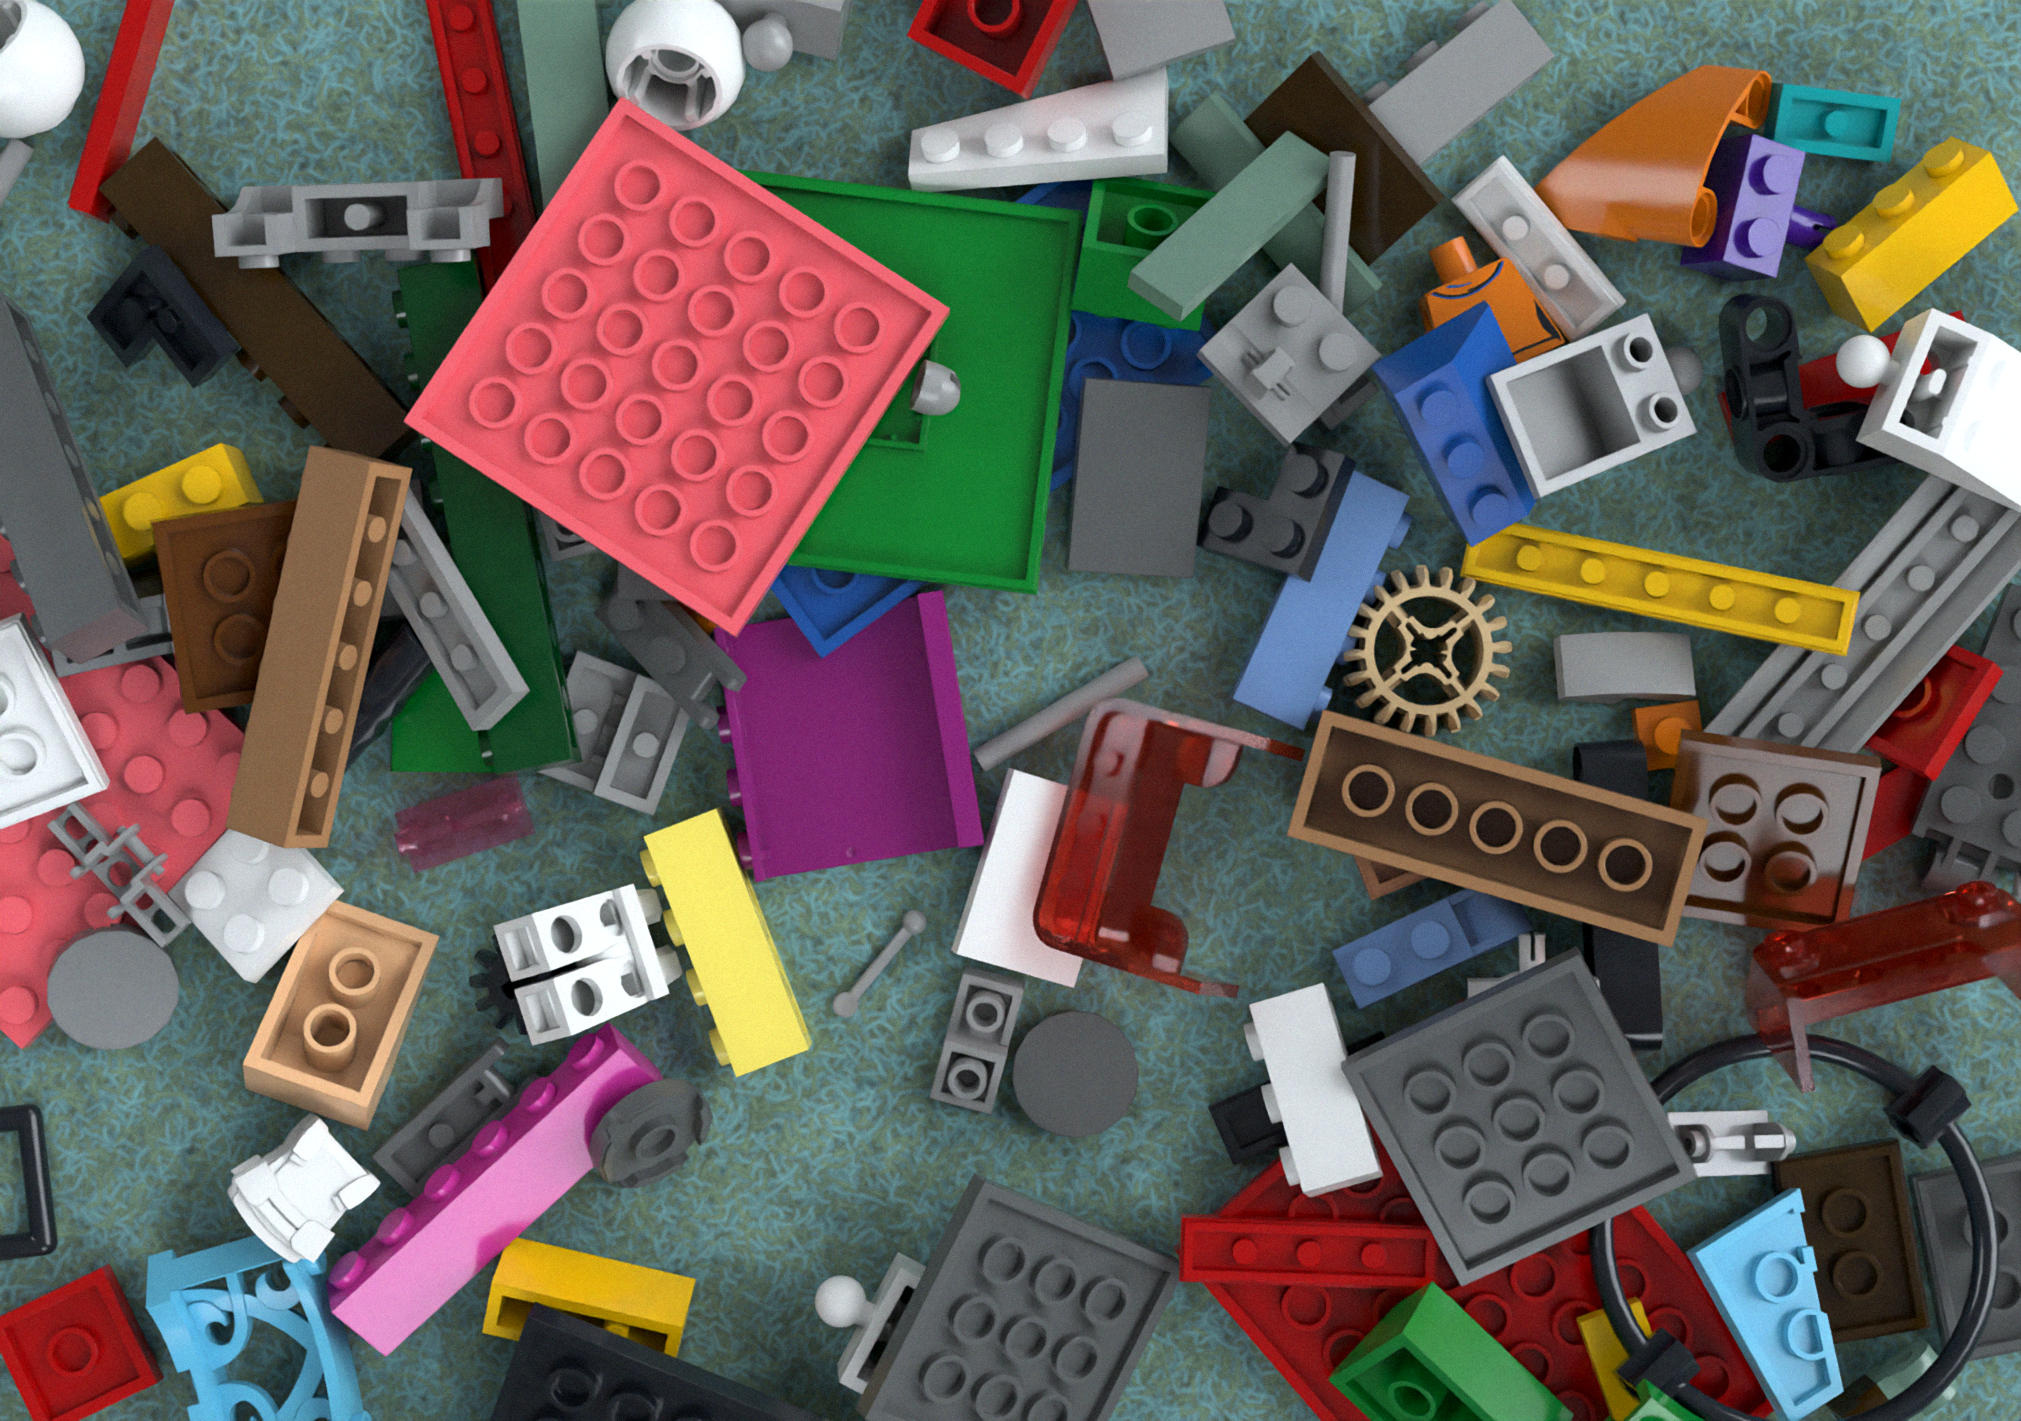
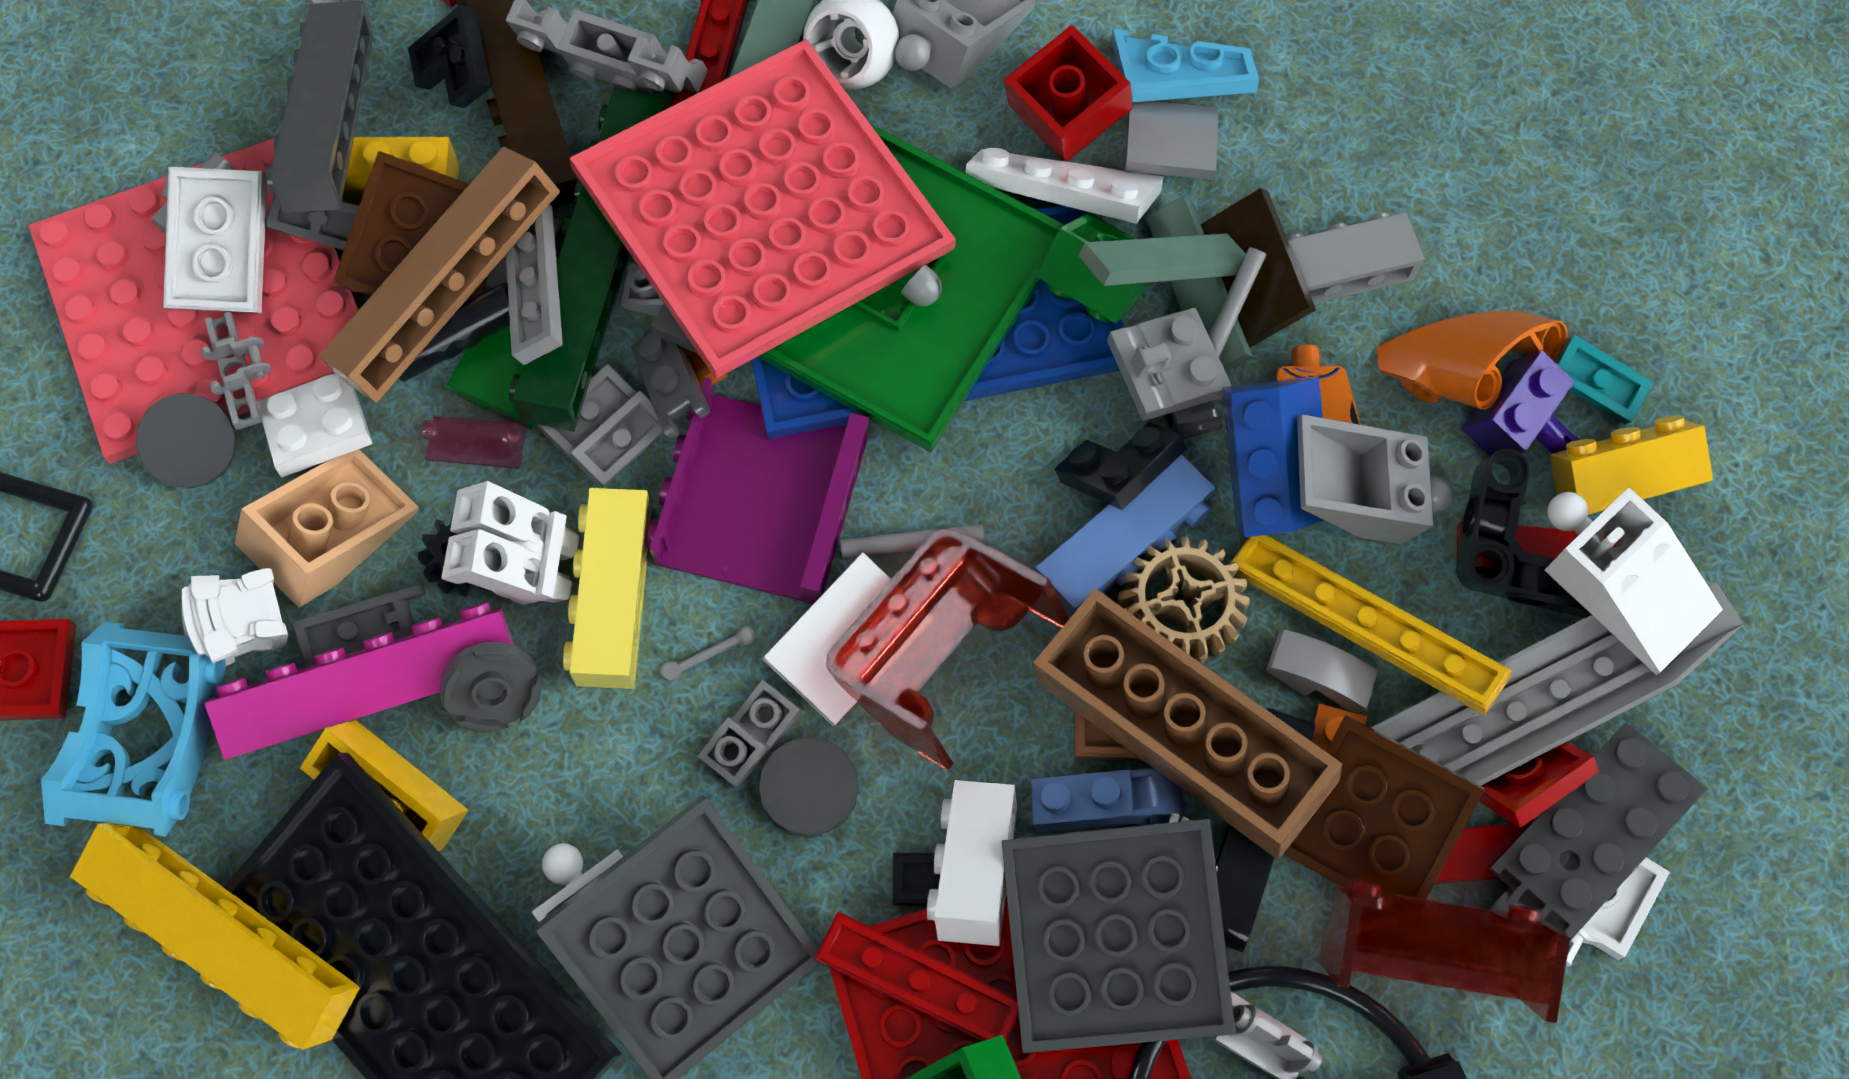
camera: 30 degrees right, 20 degrees down
dark grey tile [1064,376,1212,578] -> none
white tile [1451,155,1626,343] -> none

